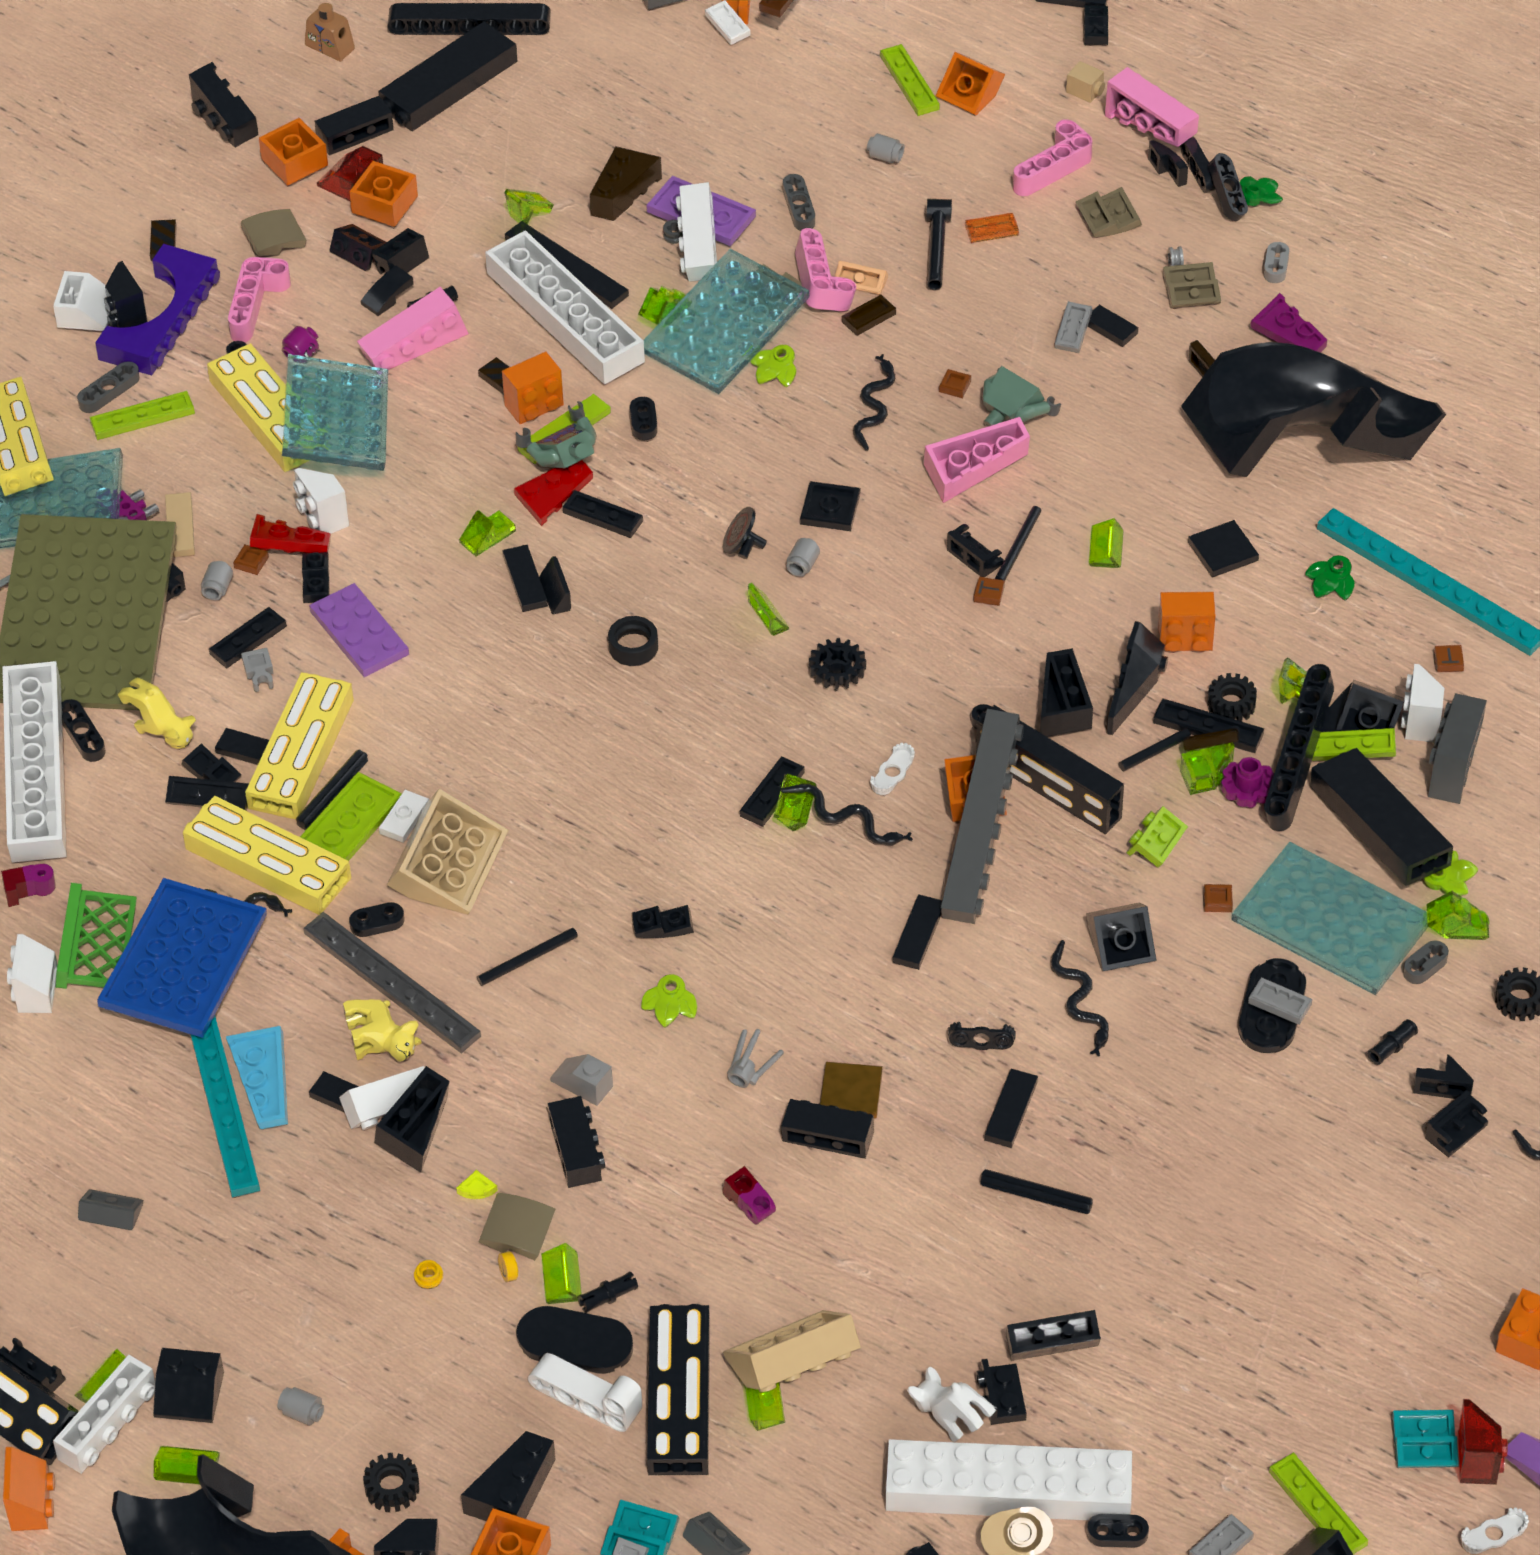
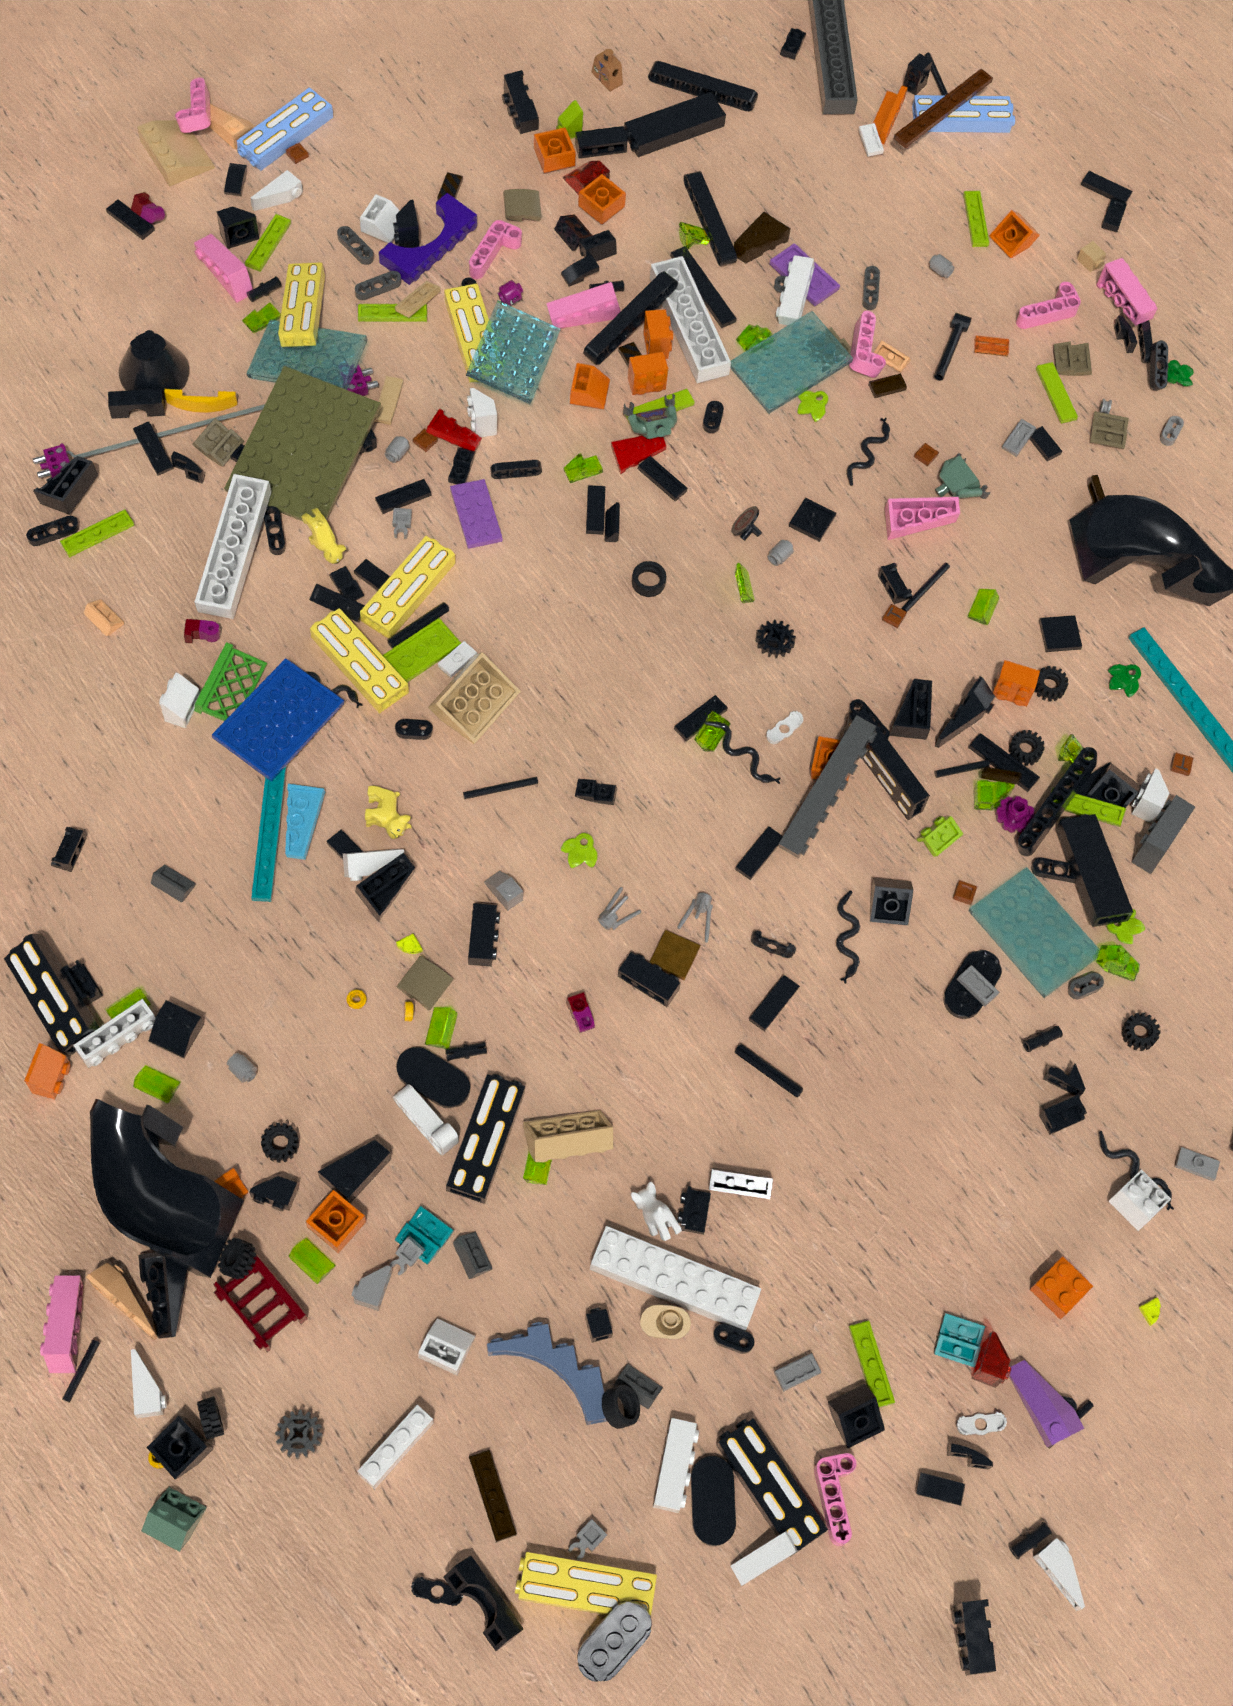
camera: 10 degrees right, 15 degrees up
flat silver tile [303,912,481,1054] -> none
magenta wing [1250,293,1327,353] -> none
none -> dark grey beam [337,226,374,265]
none -> tan tile [395,280,440,317]
none -> black beam [490,460,542,479]
none -> lime slope [556,100,583,139]
none -> orange slope [570,363,610,409]
none -> black beam [583,271,678,365]
none -> orange brick [643,309,673,359]
none -> light grey plant [677,893,713,943]
none -> black beam [683,171,737,266]
none -> black beam [1031,858,1076,884]
none -> black tyre [1034,666,1069,702]
none -> lime tile [1036,362,1078,424]

